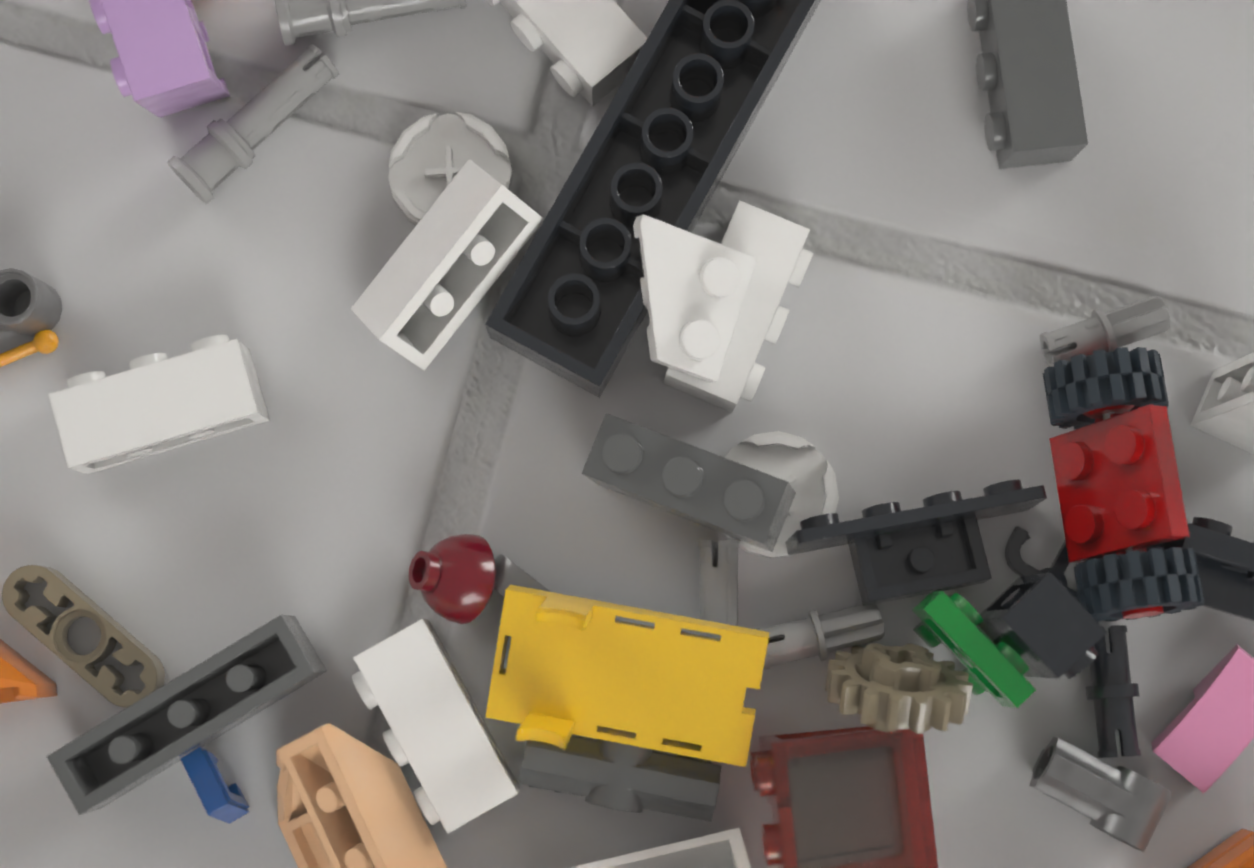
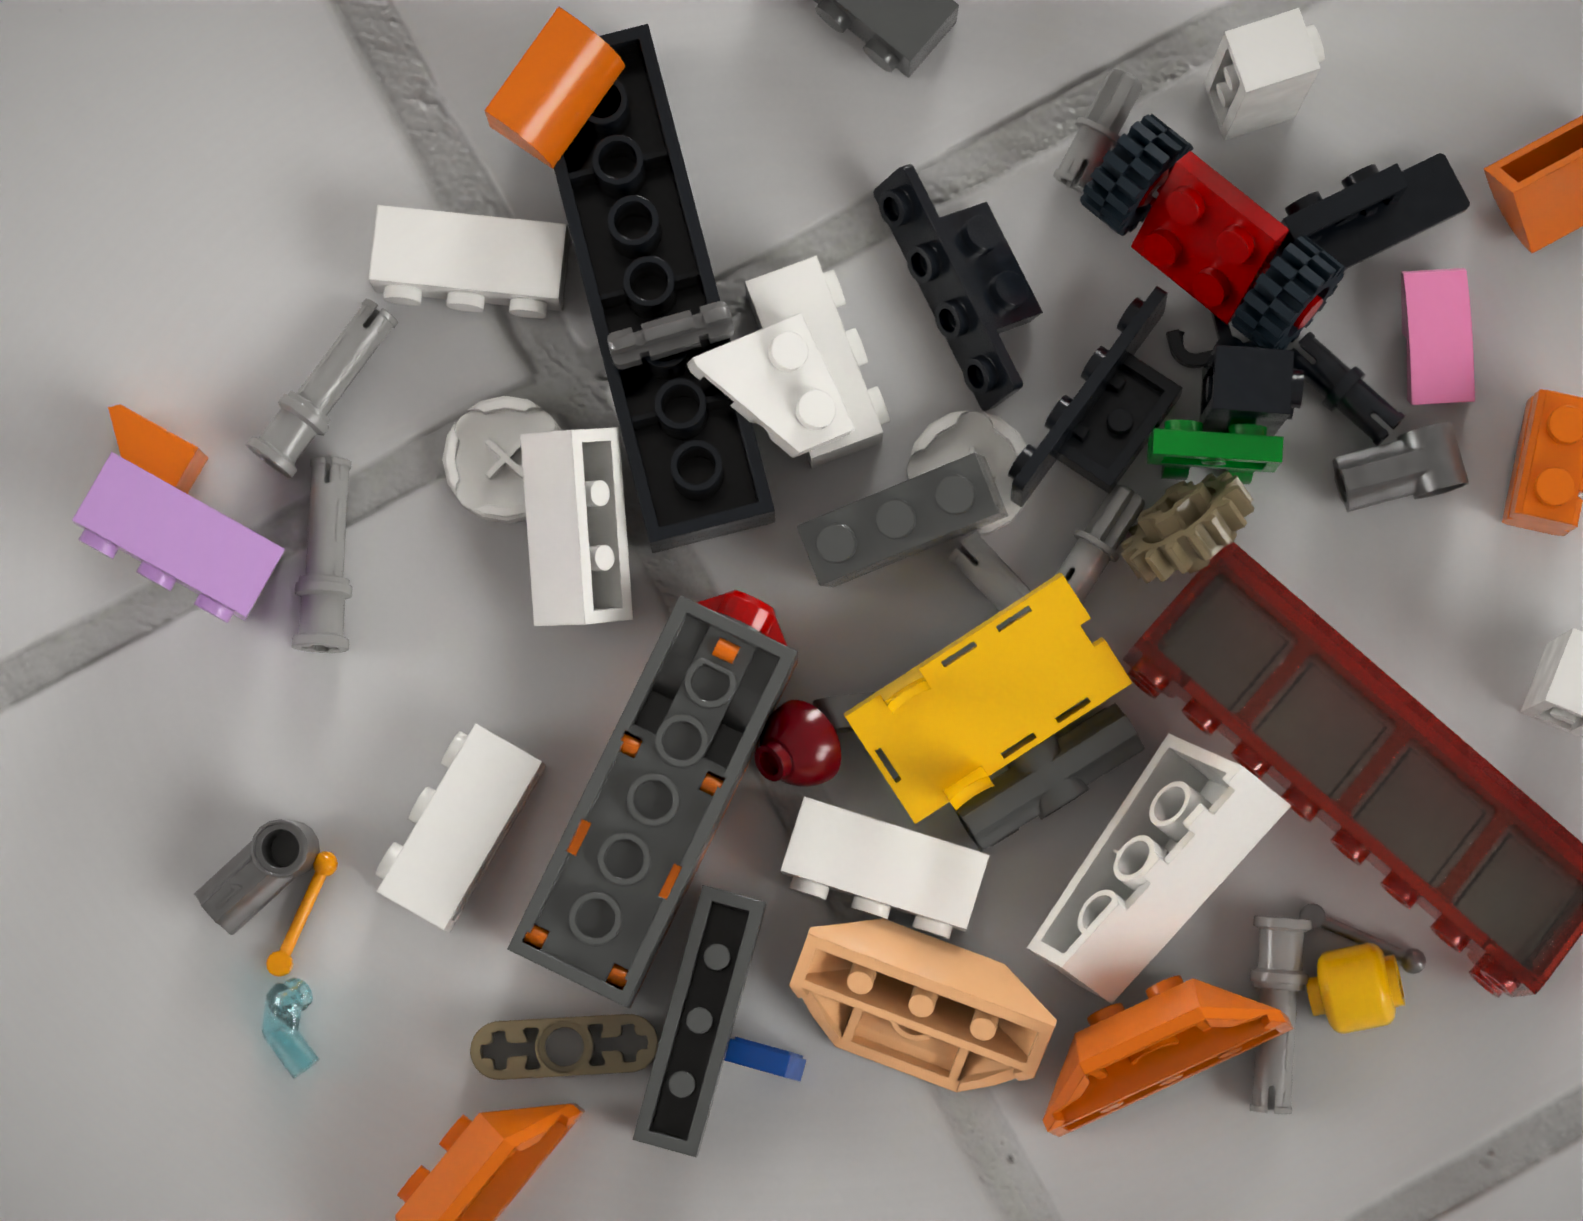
camera: 35 degrees left, 0 degrees up
none -> dark grey piece [507,590,798,1008]
none -> flat silver axle [607,301,734,370]
none -> black bracket [873,164,1043,411]

